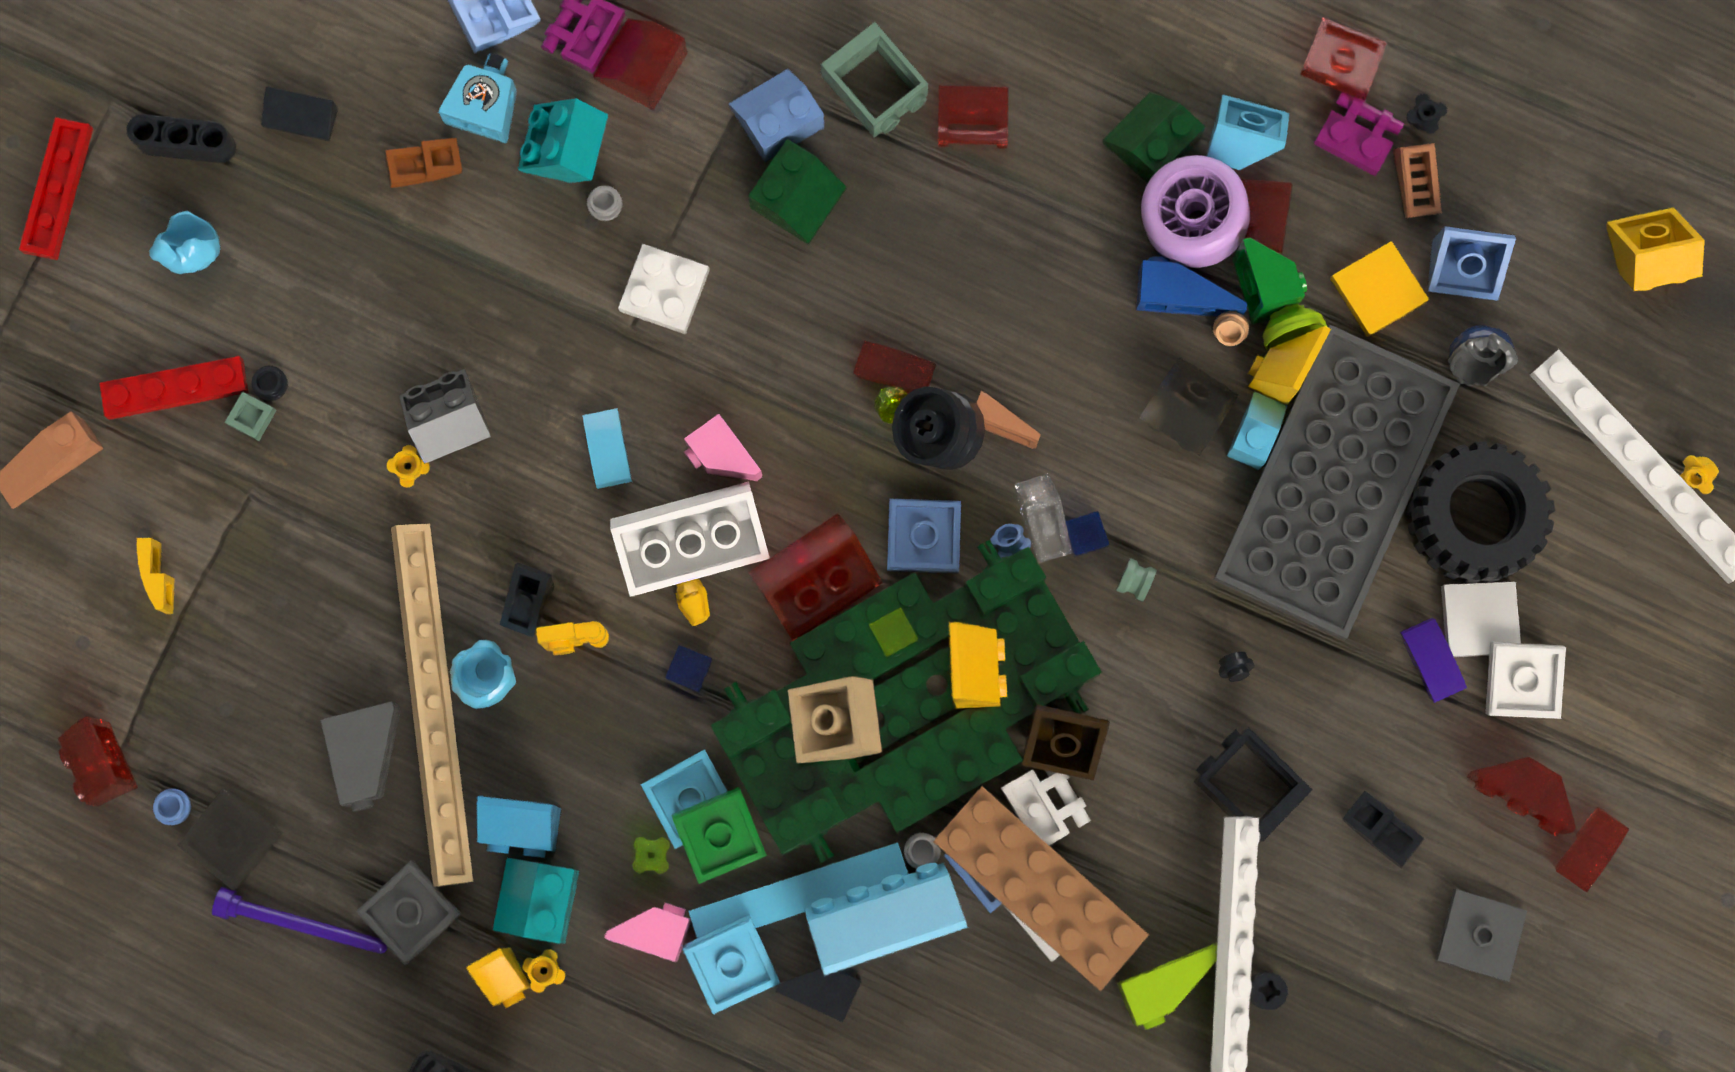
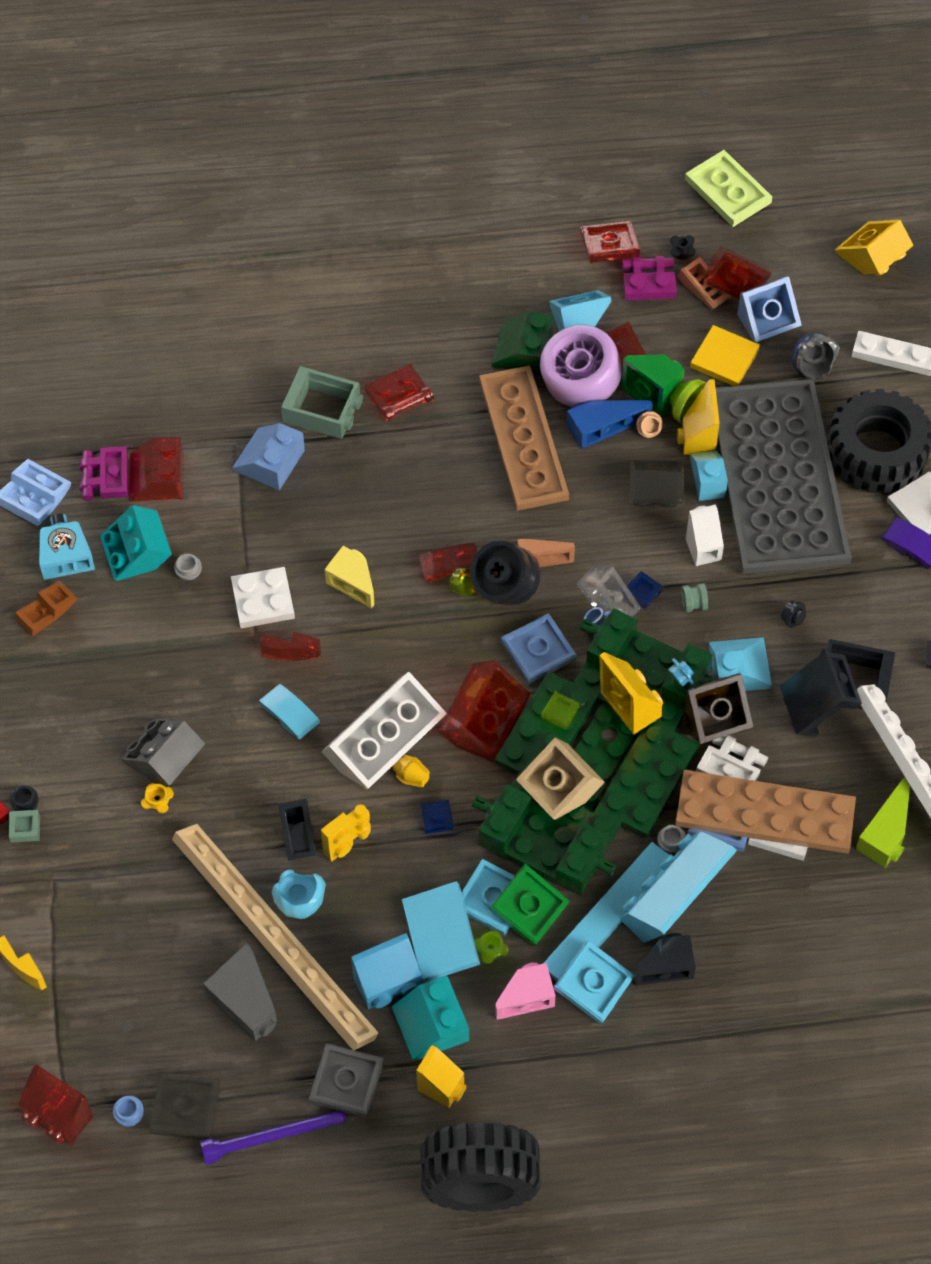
camera: 30 degrees left, 20 degrees down
yellow plate [523,949,565,993] -> none
bright pink slope [684,414,762,481] -> none
dark green slope [749,139,847,245] -> none
none -> clear red slope [260,632,321,661]
none -> light yellow slope [325,546,374,609]
none -> medium azure tile [402,881,480,983]
none -> medium nougat plate [479,365,569,511]
none -> dark azure plate [668,658,694,687]
none -> yellowish green plate [685,150,772,227]
none -> white slope [686,505,724,566]
none -> clear red slope [703,246,771,300]
none -> medium azure slope [708,637,772,691]
none -> black panel [780,651,862,737]

